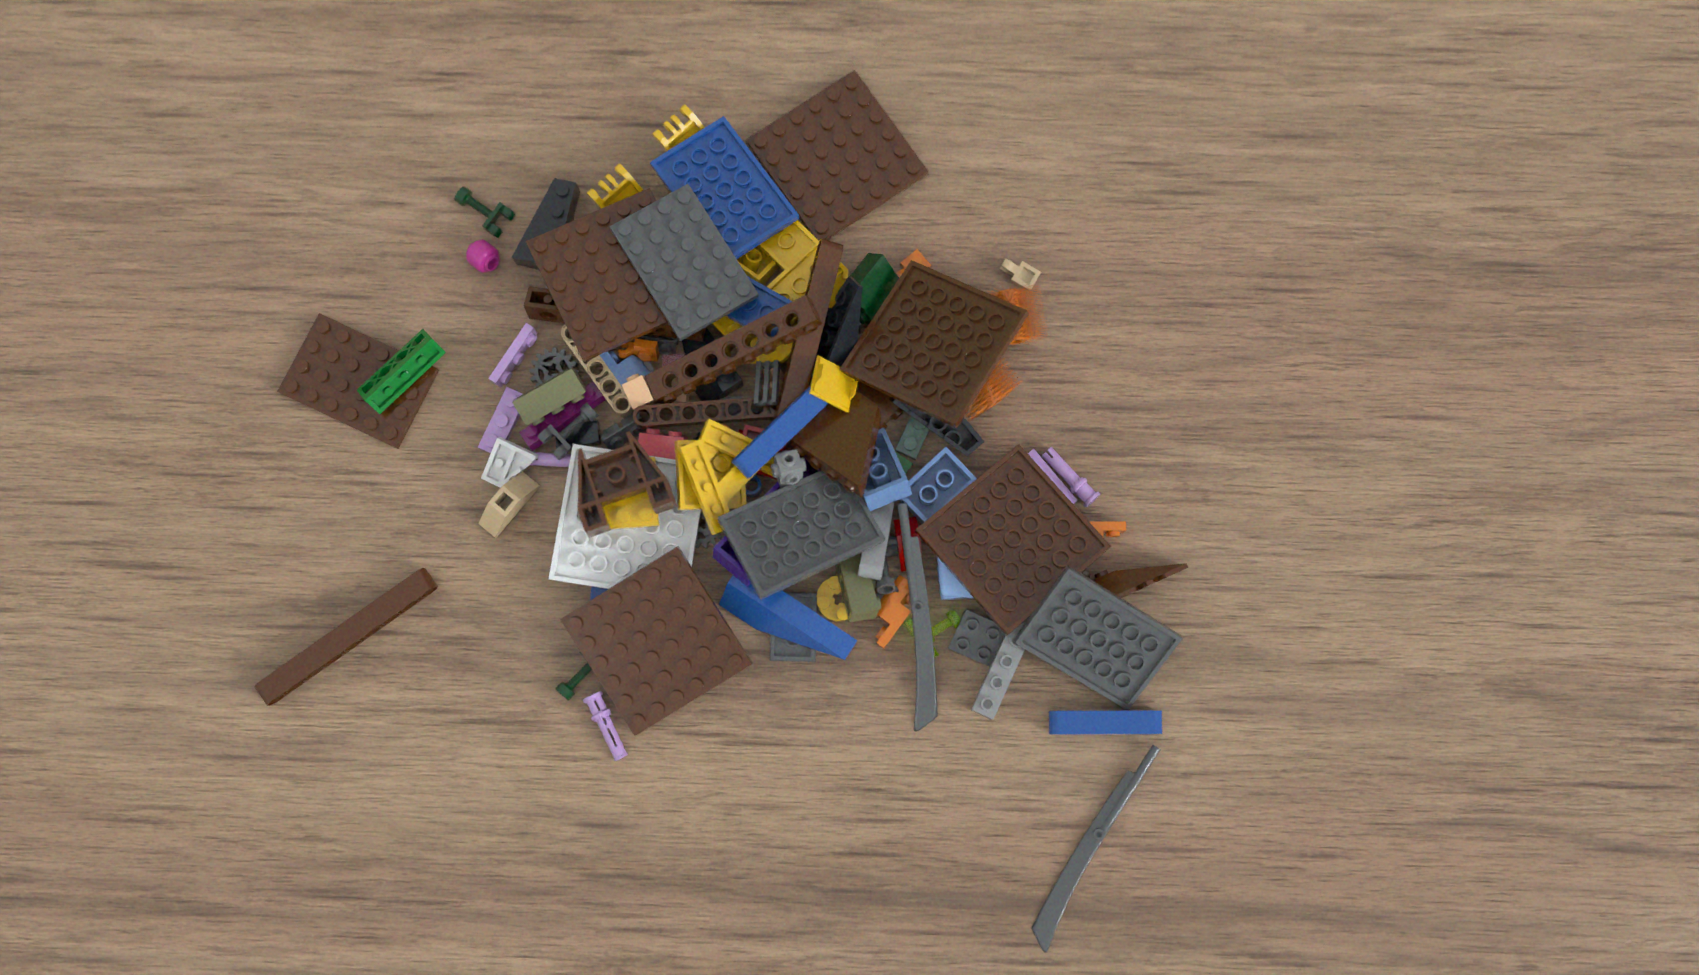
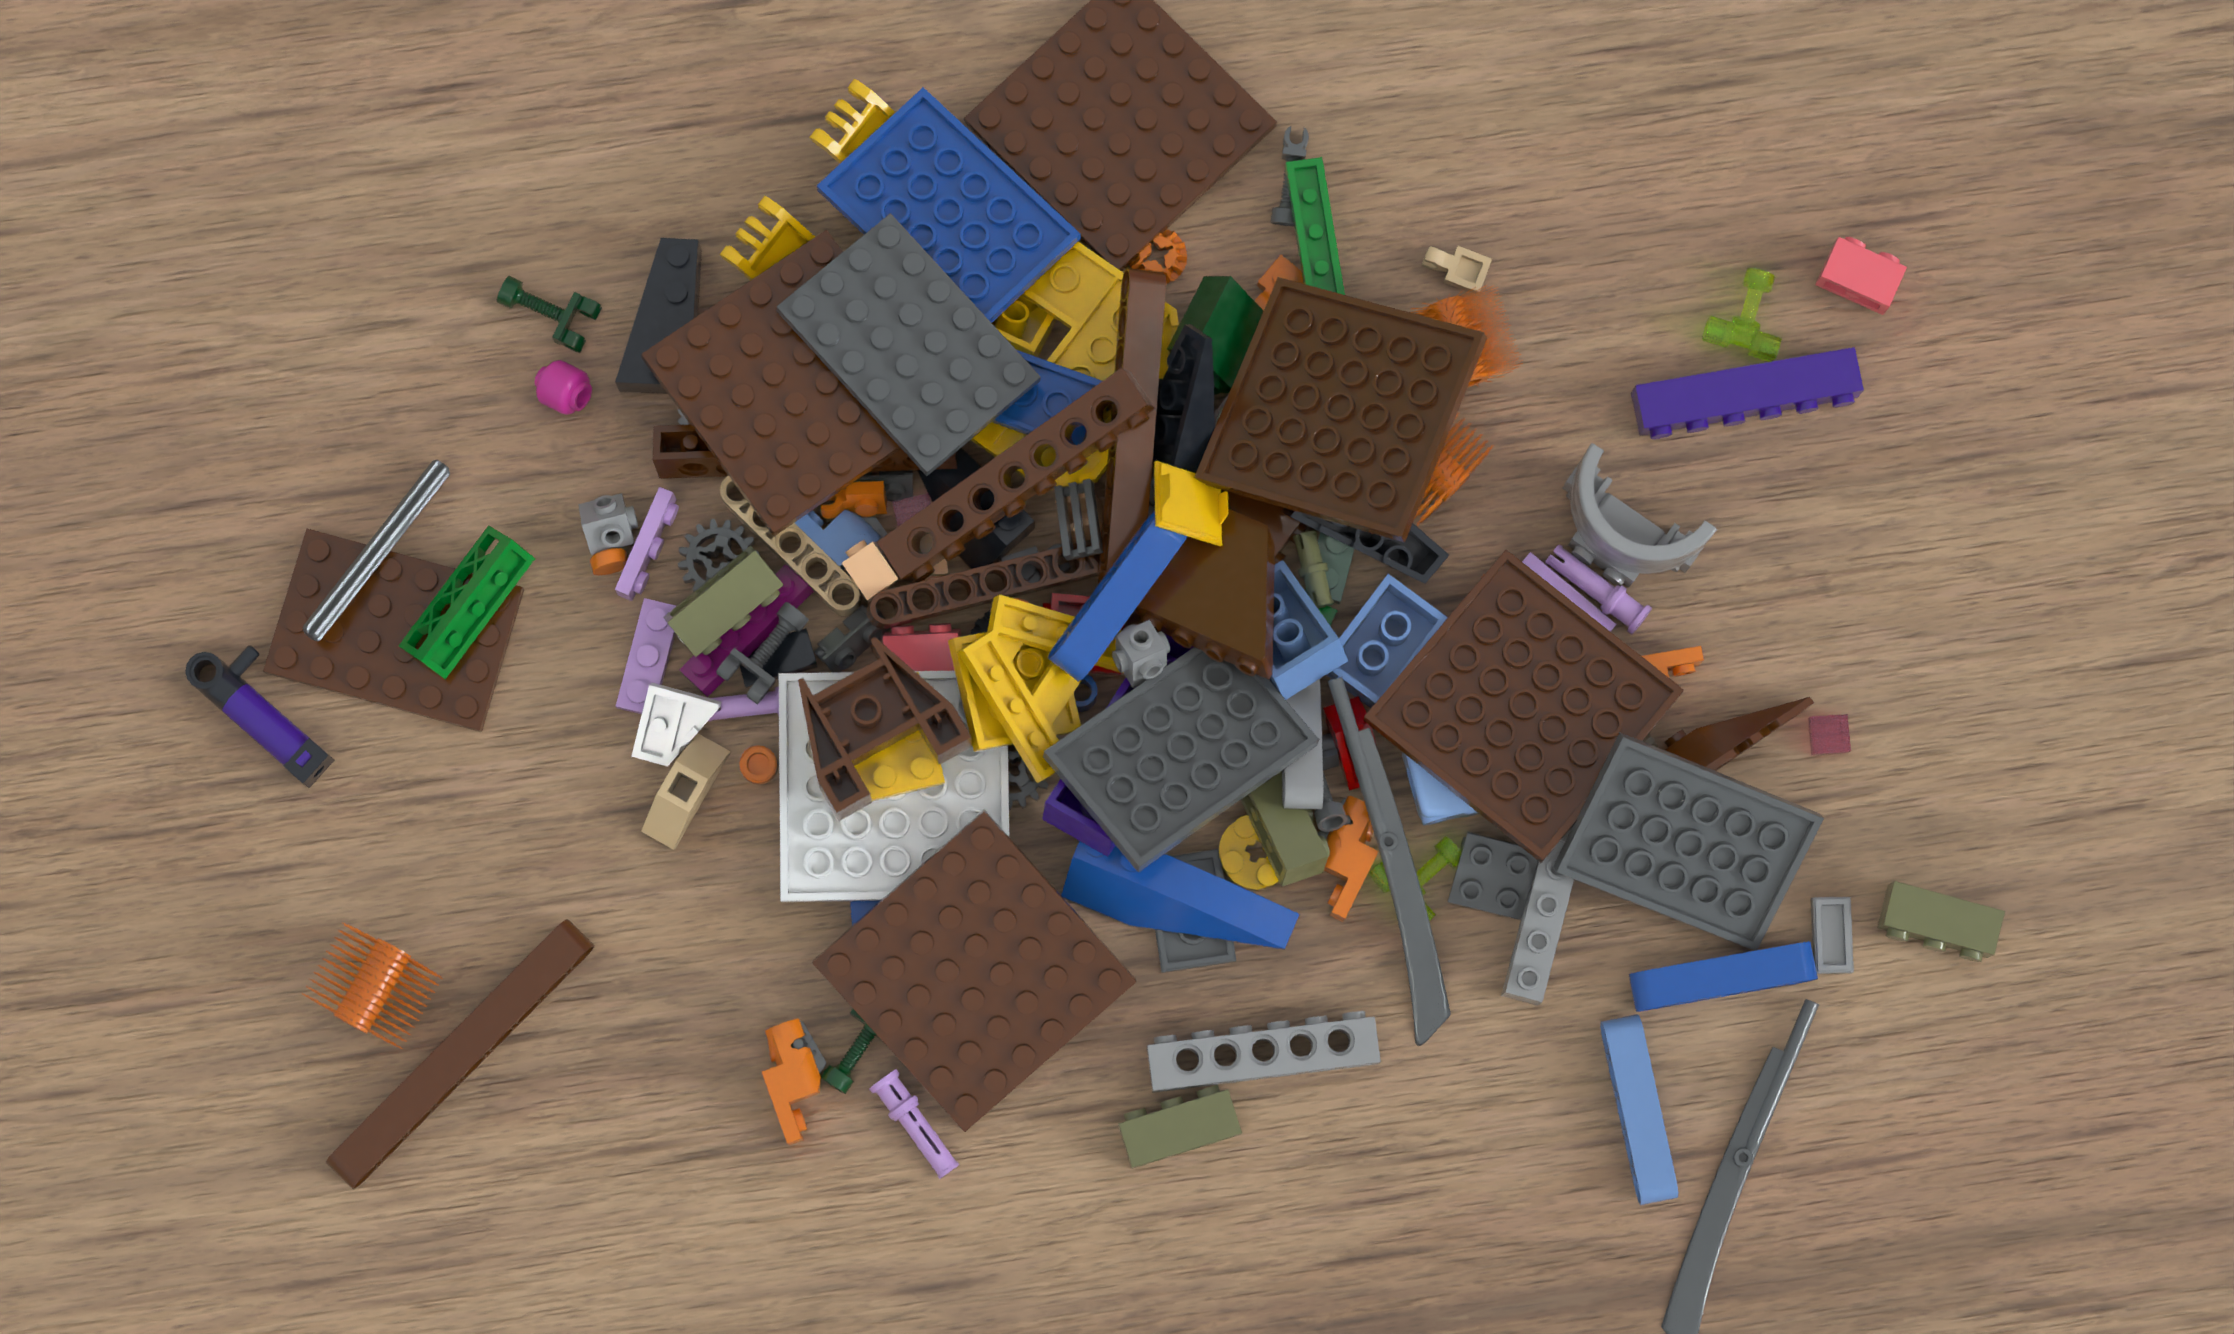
camera: 15 degrees left, 0 degrees up
none -> piece [185,645,335,788]
none -> orange piece [301,923,443,1049]
none -> axle [303,460,450,642]
none -> light grey brick [578,493,639,555]
none -> orange tile [590,548,628,576]
none -> orange tile [739,745,778,784]
none -> orange plate [762,1018,827,1145]
none -> olive brick [1118,1085,1242,1169]
none -> orange gear [1129,229,1187,284]
none -> light grey brick [1147,1011,1381,1093]
none -> dark grey bar [1270,125,1309,227]
none -> green fence [1285,157,1345,295]
none -> olive pin [1293,531,1334,609]
none -> light grey piece [1562,443,1717,587]
none -> medium blue beam [1600,1014,1678,1205]
none -> dark purple brick [1631,347,1864,439]
none -> clear neon green bar [1702,268,1782,362]
none -> clear pink tile [1808,714,1851,755]
none -> light grey tile [1811,897,1854,974]
none -> coral brick [1815,237,1907,315]
none -> olive brick [1877,881,2005,962]

